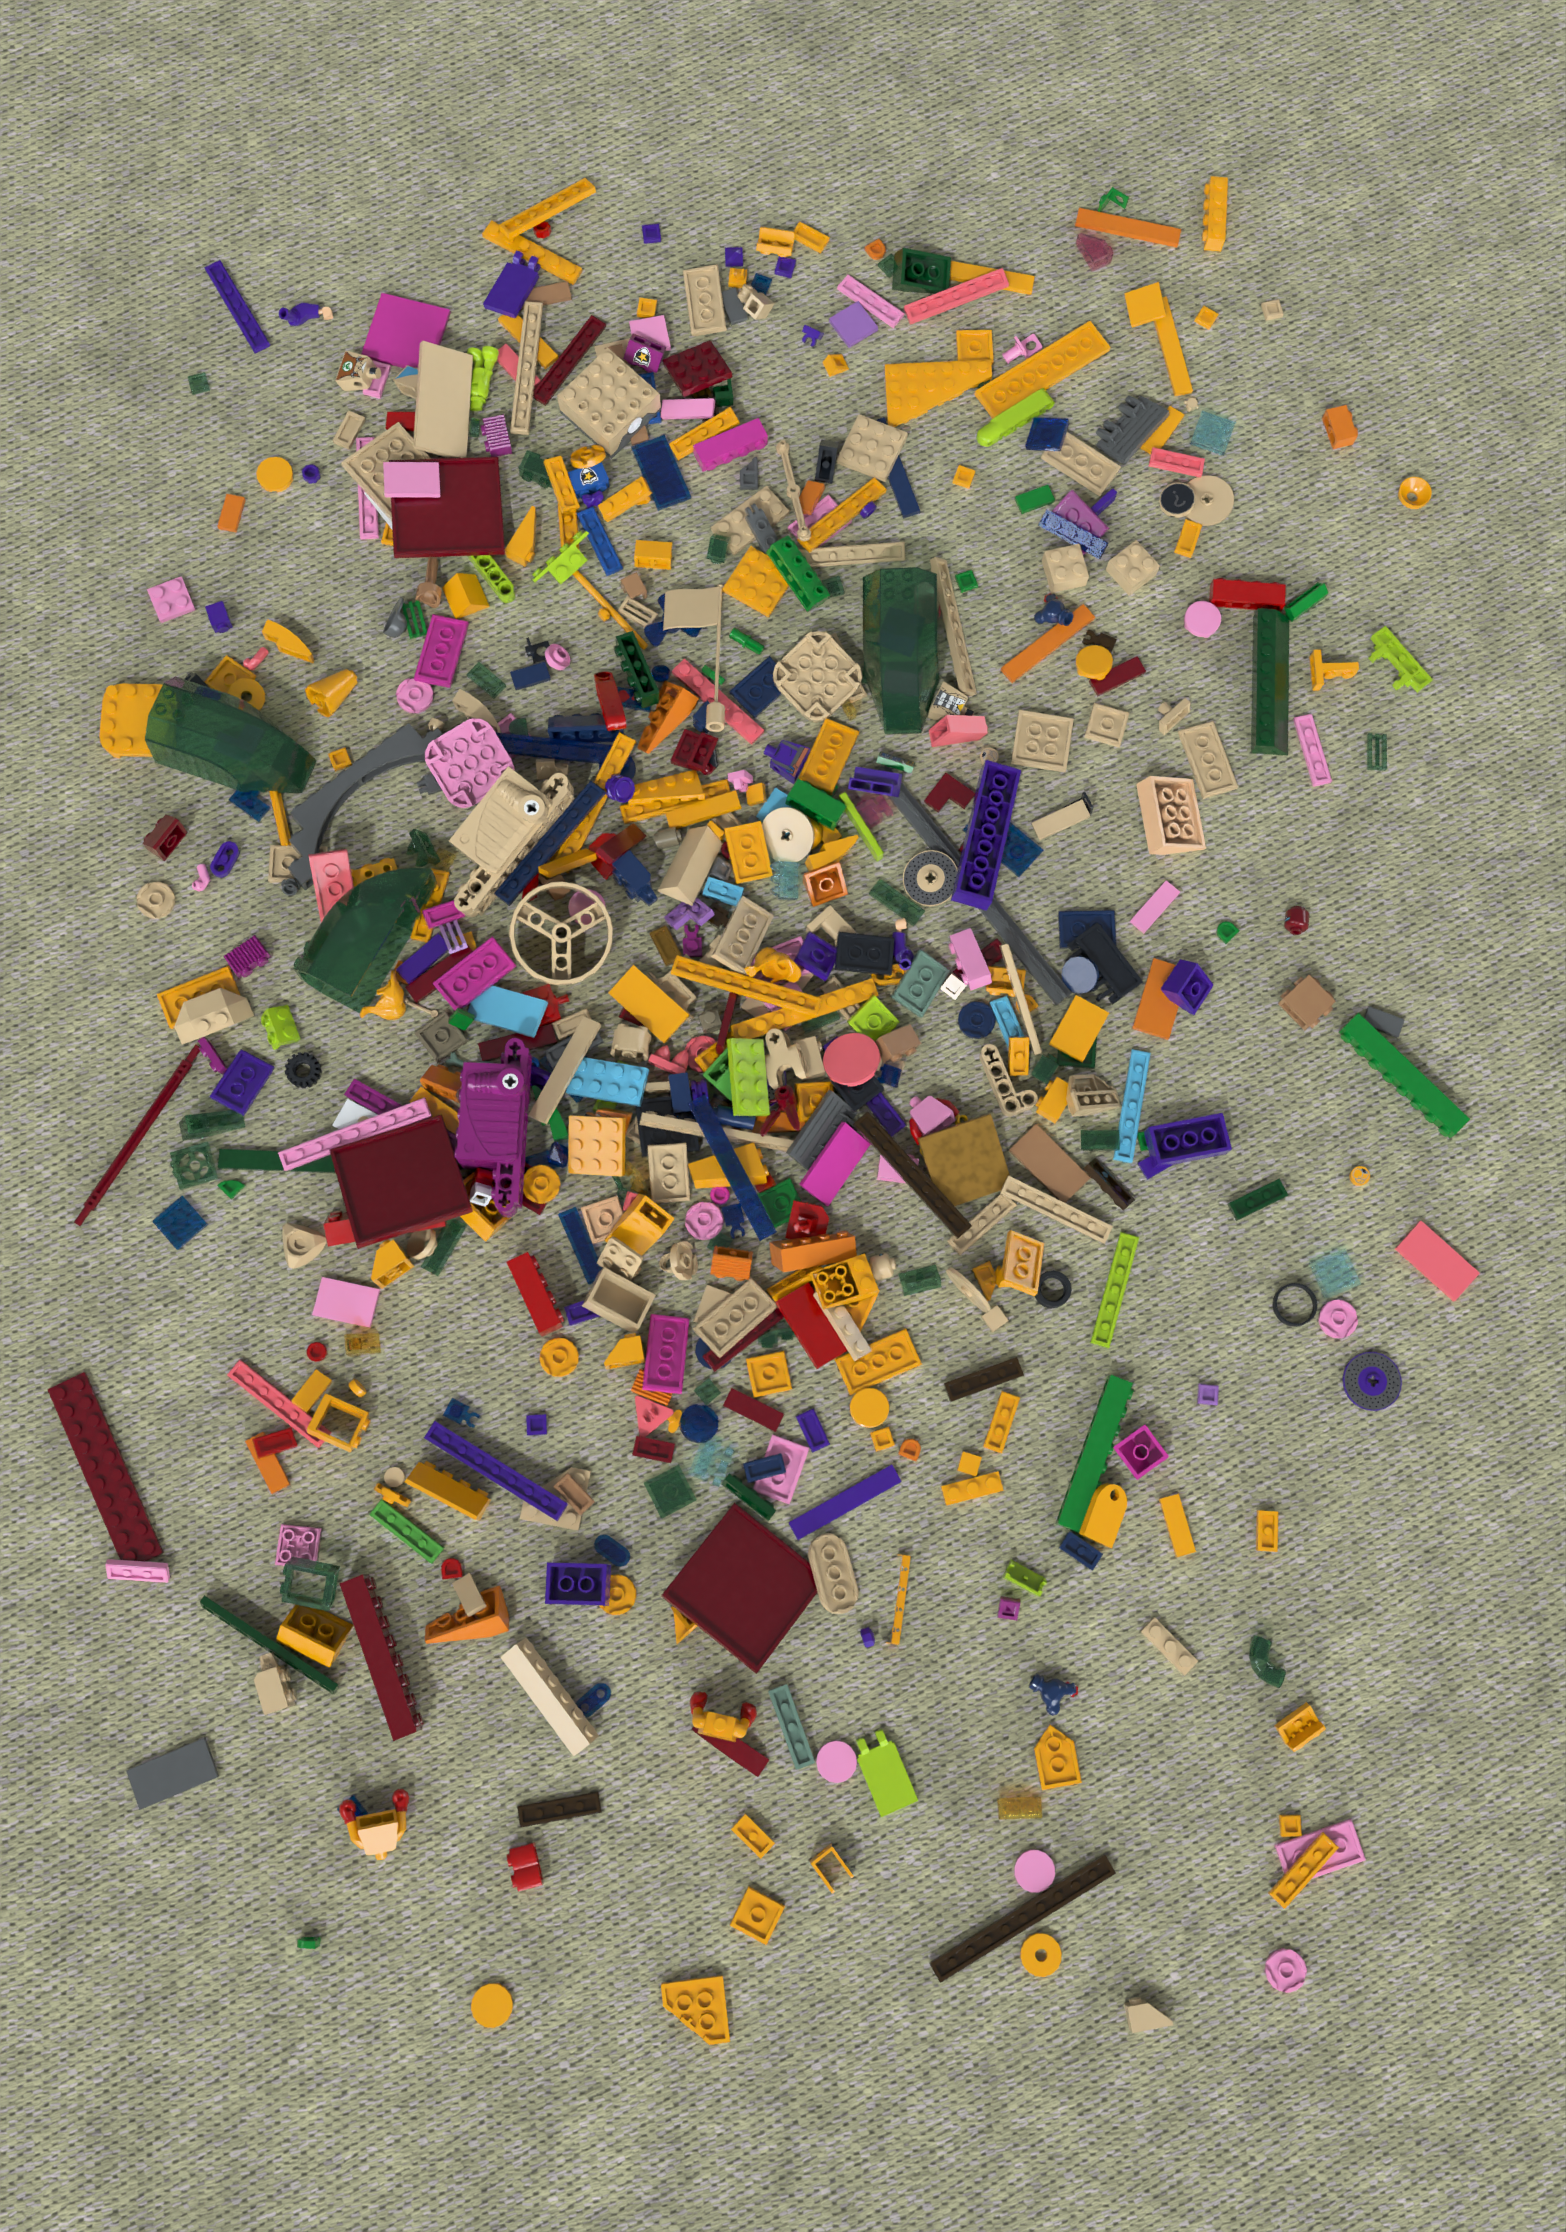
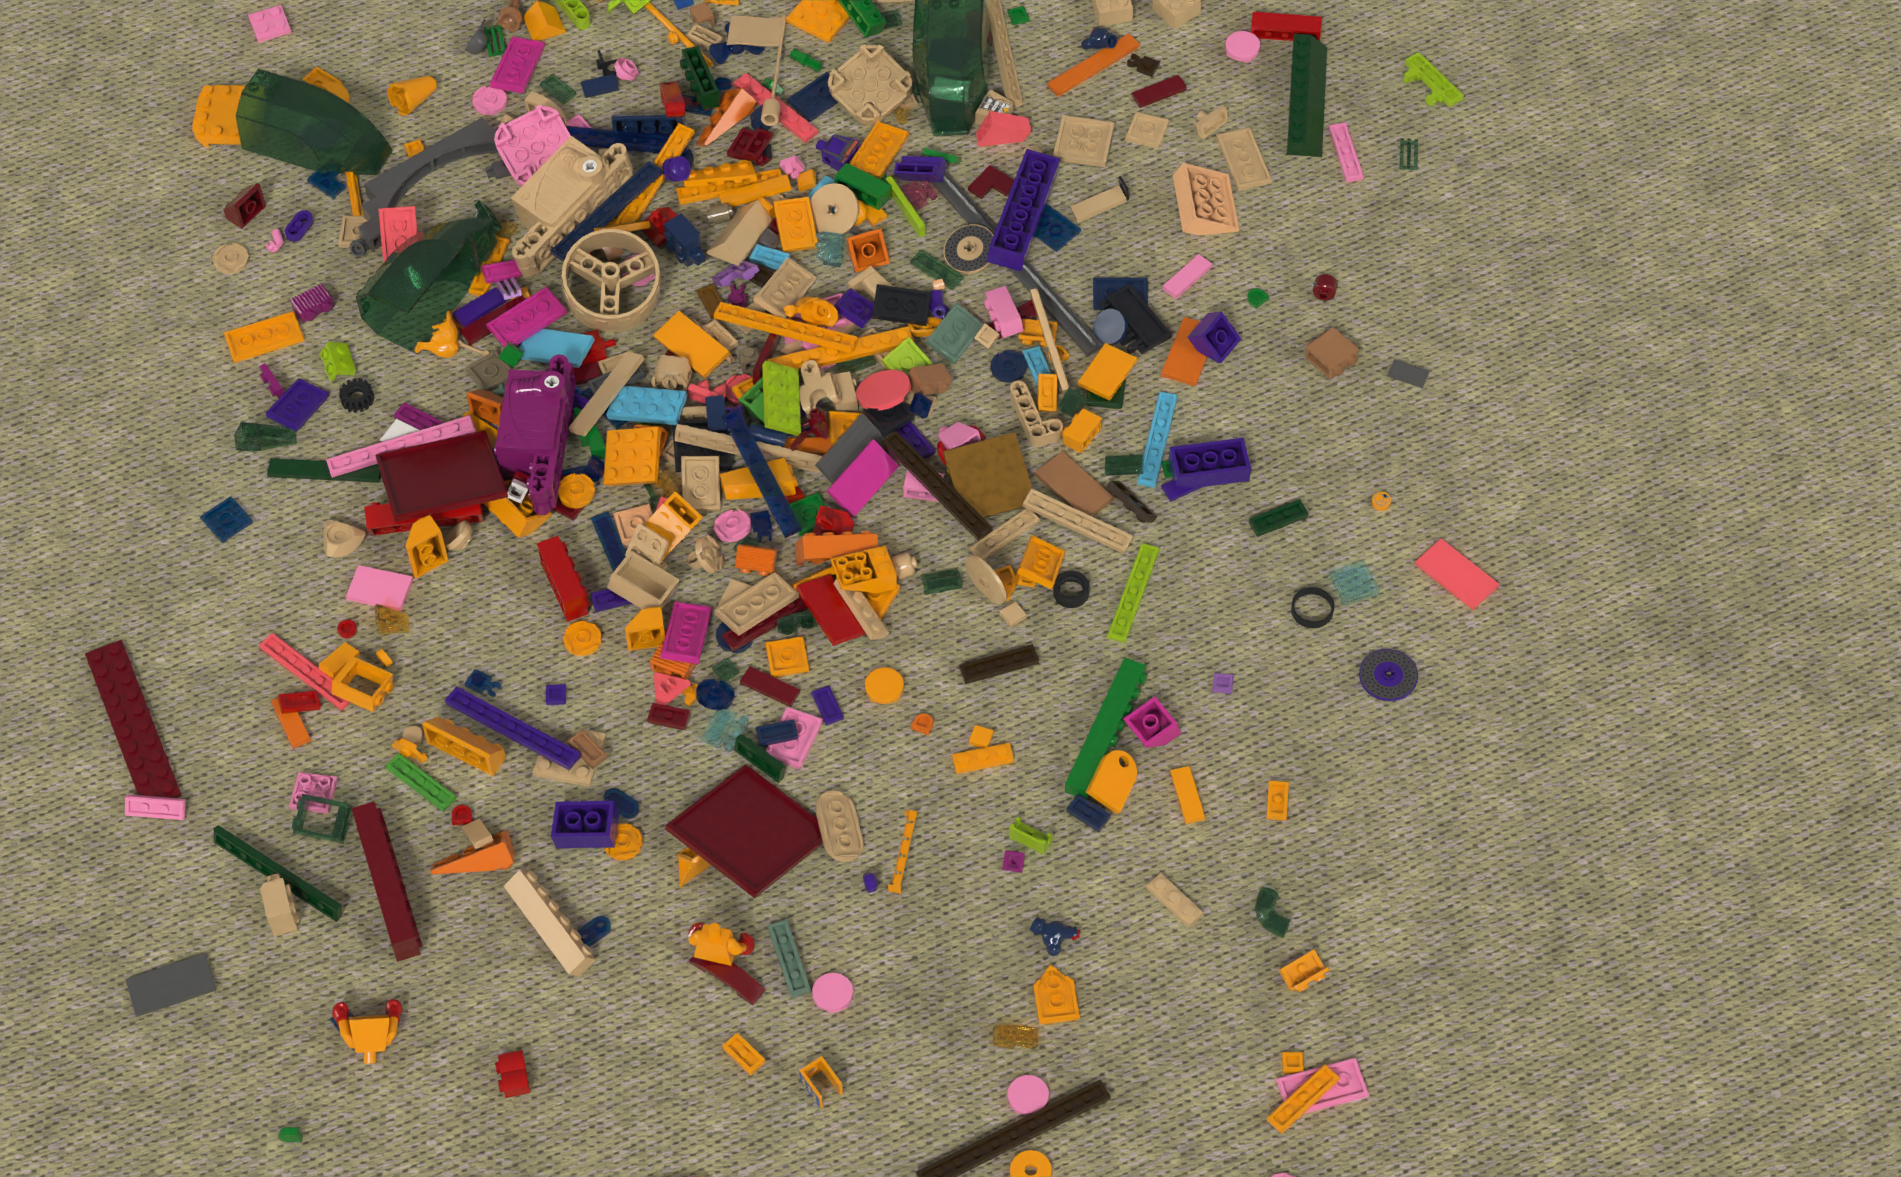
camera: 10 degrees right, 20 degrees down
dark red axle [74,1044,200,1226] -> none
clear green piece [170,1142,219,1190] -> none
tan wedge [174,988,254,1044] -> none
dark purple brick [205,601,233,633] -> none
green tile [217,1180,245,1200] -> none
coral arm [243,647,269,671] -> none
light orange slope [262,619,315,664] -> none
light orange slope [276,1598,353,1668] -> none
clear green tile [421,1218,467,1277] -> none
clear green tile [509,718,529,739] -> none
dark brown tile [517,1791,602,1828] -> none
dark red tile [596,823,646,864] -> none
clear green tile [644,1465,697,1519] -> none
dark pink tile [710,1187,730,1205] -> none
light orange tile [730,1886,785,1945] -> none
dark purple tile [788,1465,902,1540] -> none
light orange slope [805,835,859,872] -> none
light orange tile [834,1329,922,1395] -> none
lime tile [856,1729,918,1817] -> none
light orange tile [870,1427,895,1452] -> none
light orange tile [983,1391,1020,1454] -> none
tan wedge [1066,1074,1122,1117] -> none
light orange tile [1076,645,1113,680] -> none
green piece [1284,582,1328,622] -> none
light orange bracket [1309,649,1359,691] -> none
bright pink tile [1318,1300,1358,1339] -> none
green brick [1338,1013,1470,1138] -> none

